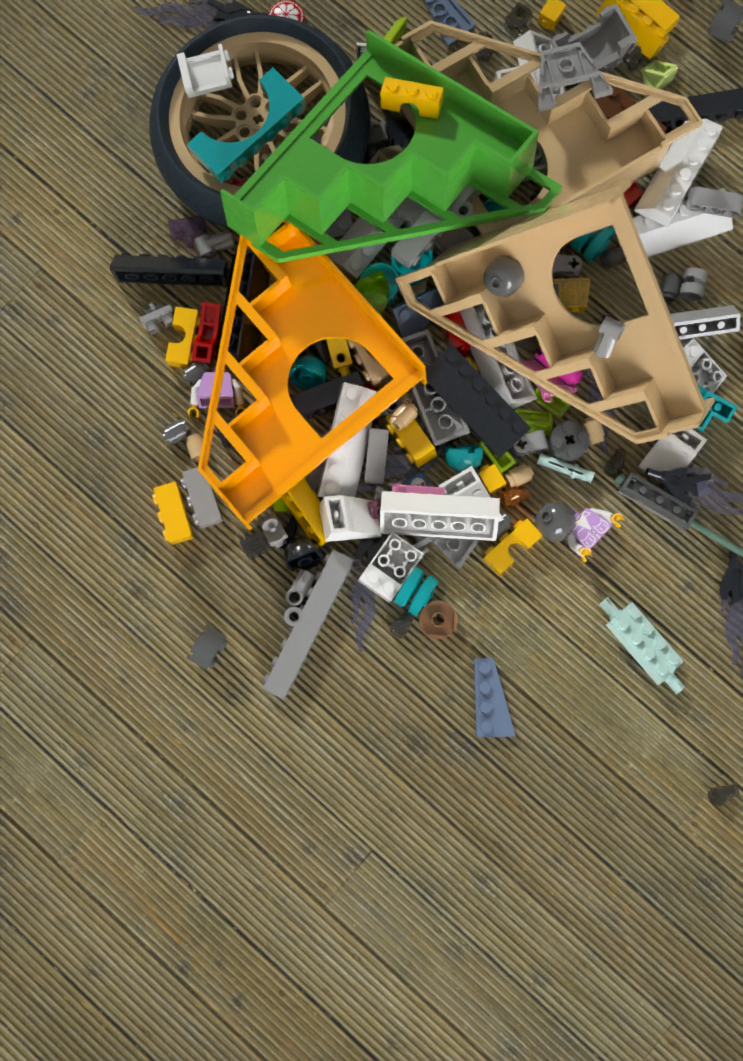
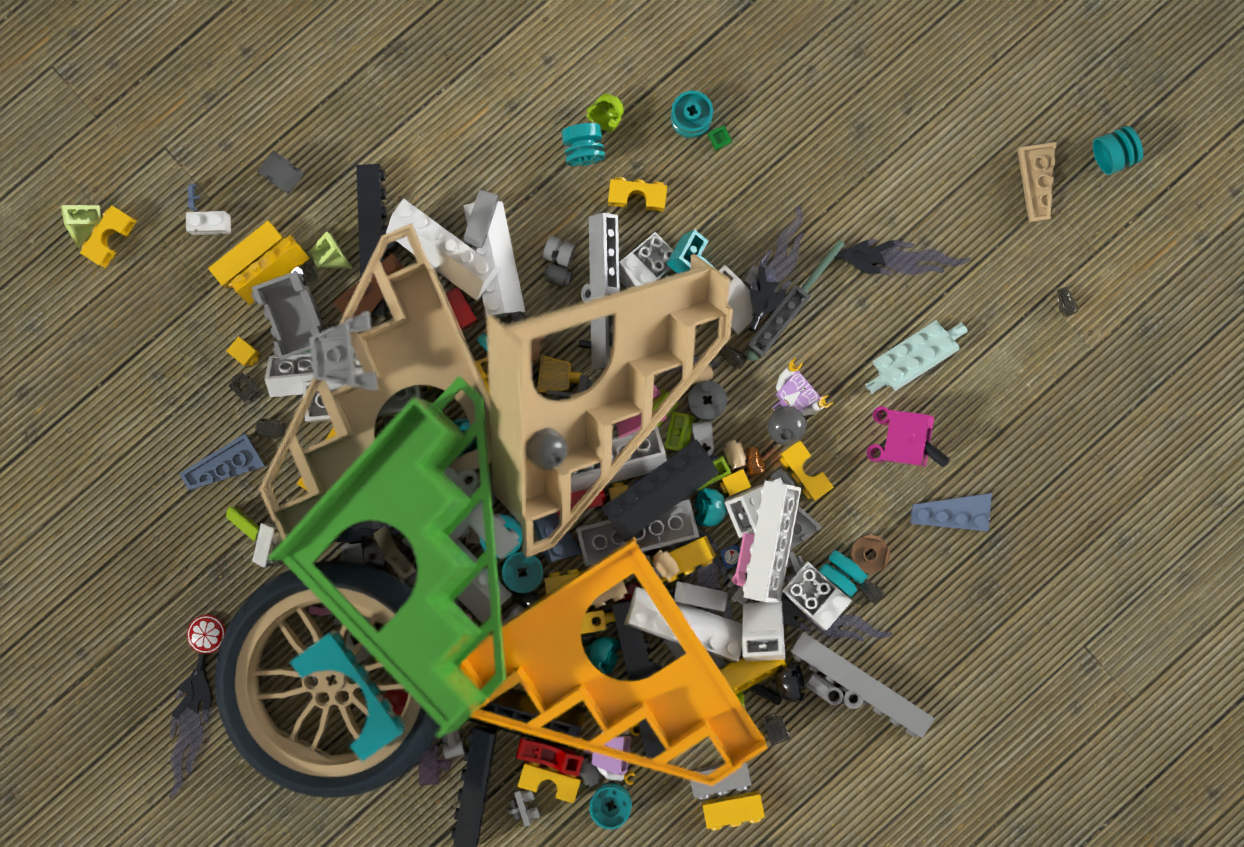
camera: 85 degrees left, 5 degrees up
dark grey brick [162,419,191,445] -> none
white panel [177,44,234,98] -> none
tan brick [186,434,203,463] -> none
dark grey brick [186,625,228,670] -> none
light grey hips [257,511,288,548] -> none
clear neon green brick [353,271,389,315] -> none
clear pink tile [367,498,381,519] -> none
yellow arch [380,77,443,119] -> none
light aqua pin [537,453,595,484] -> none
light grey piece [593,316,625,358] -> none
none -> medium nougat plate [531,335,545,364]
none -> teal wheel [589,783,632,830]
none -> dark pink piece [866,406,950,467]

